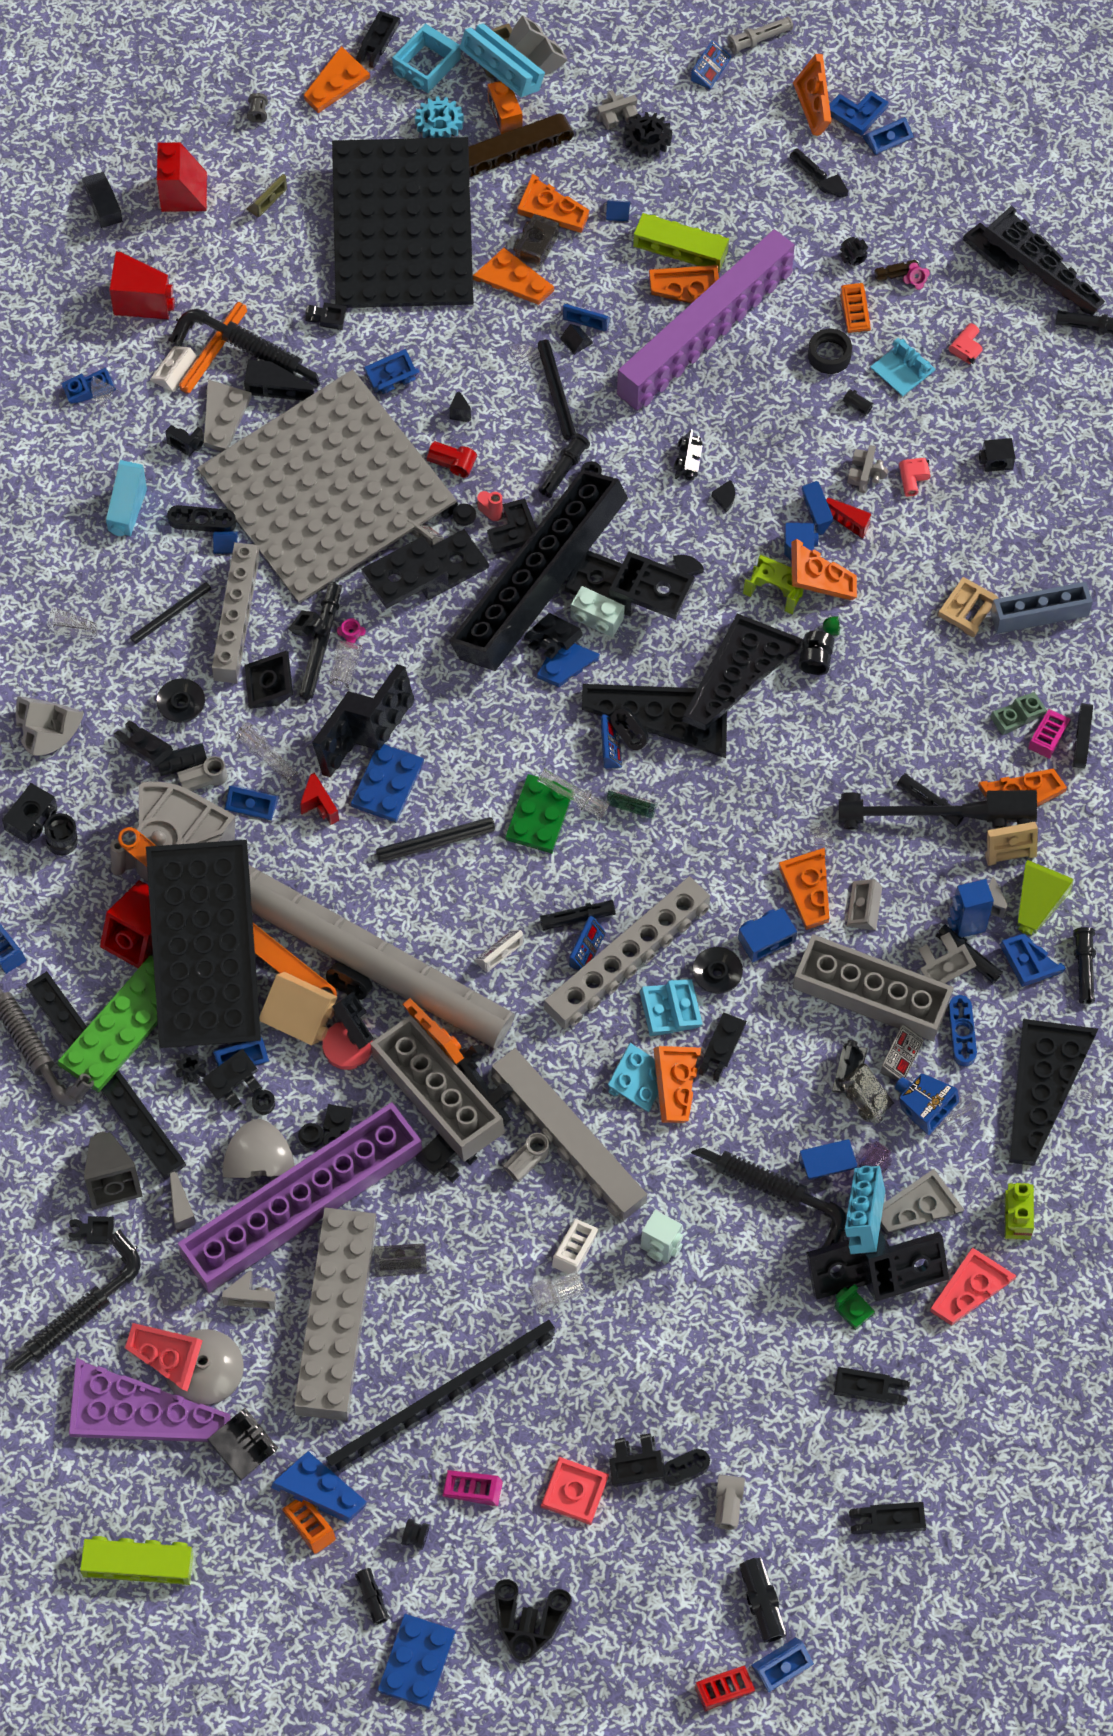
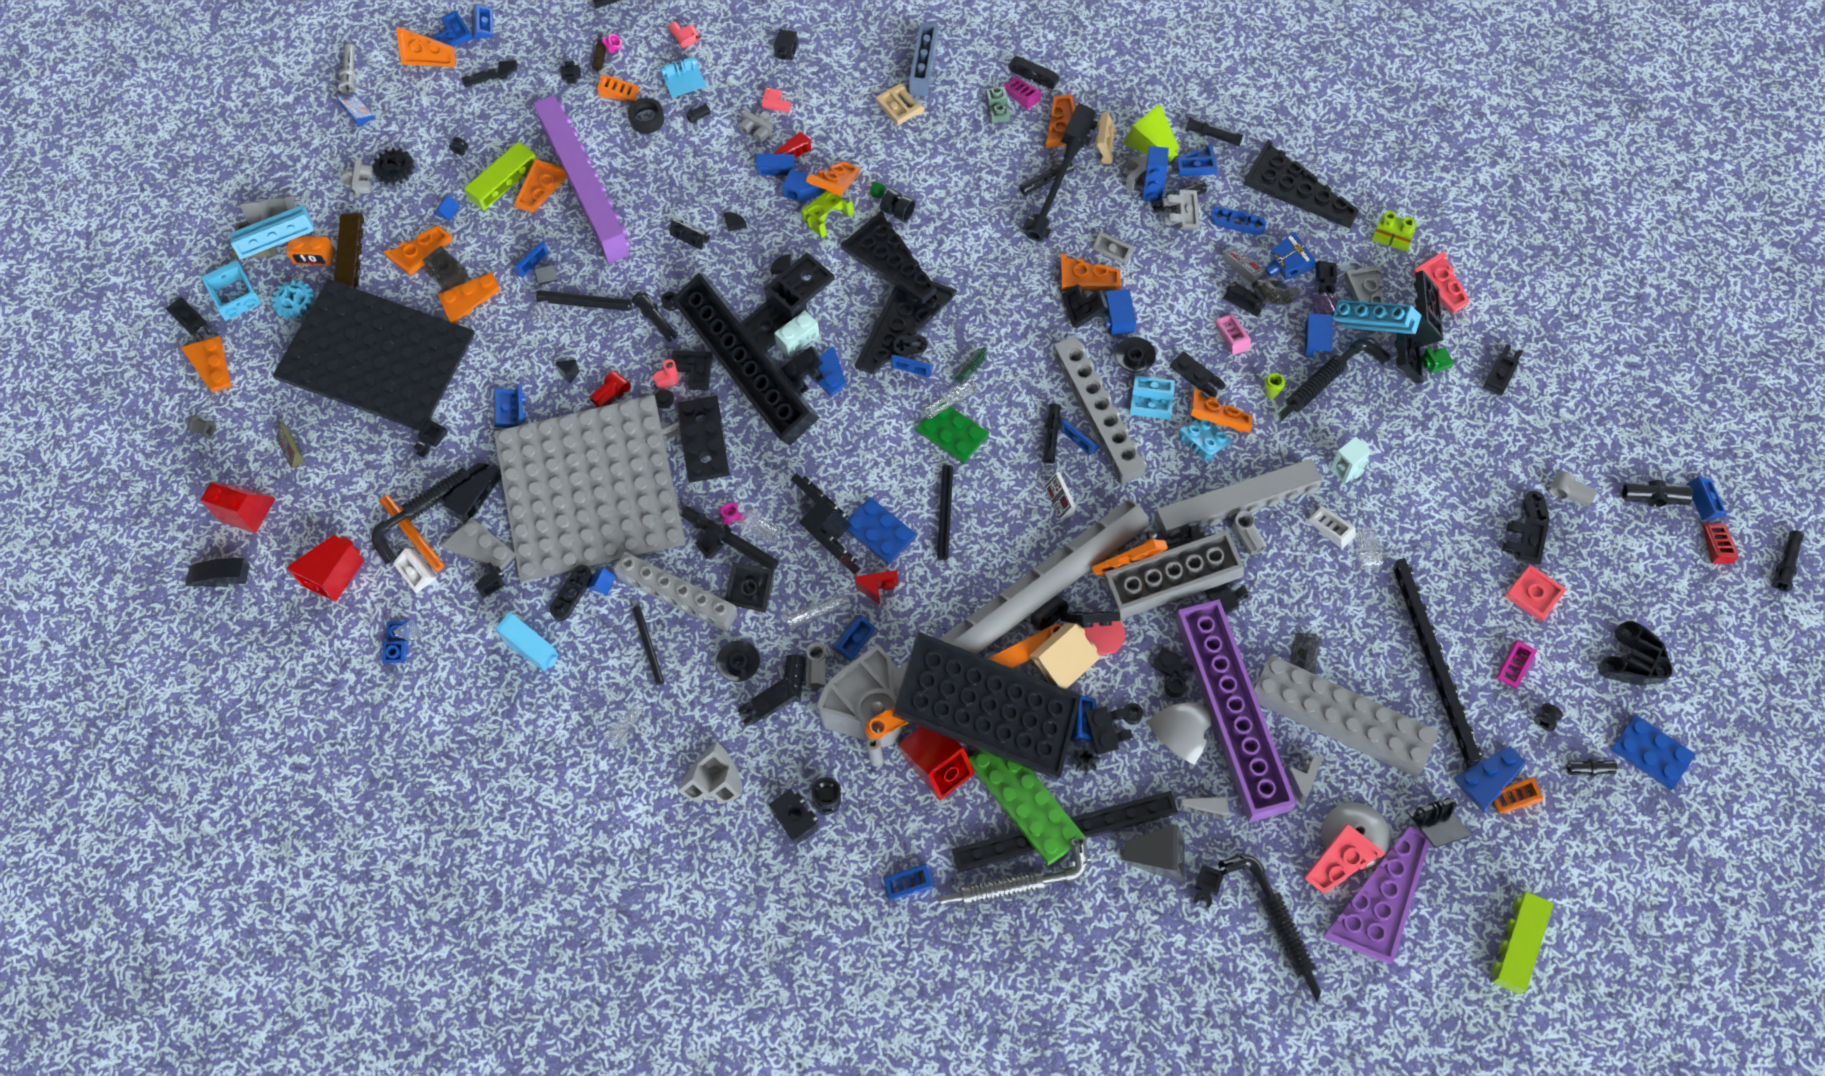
camera: 65 degrees left, 0 degrees up
light grey brick [793,934,954,1042] -> none
black hinge [849,1502,926,1534] -> none
none -> black bush [449,137,469,156]
none -> black plate [1062,284,1109,328]
none -> bright pink slope [1215,314,1251,355]
none -> lime cone [1265,373,1285,399]
none -> black plate [1315,260,1337,296]

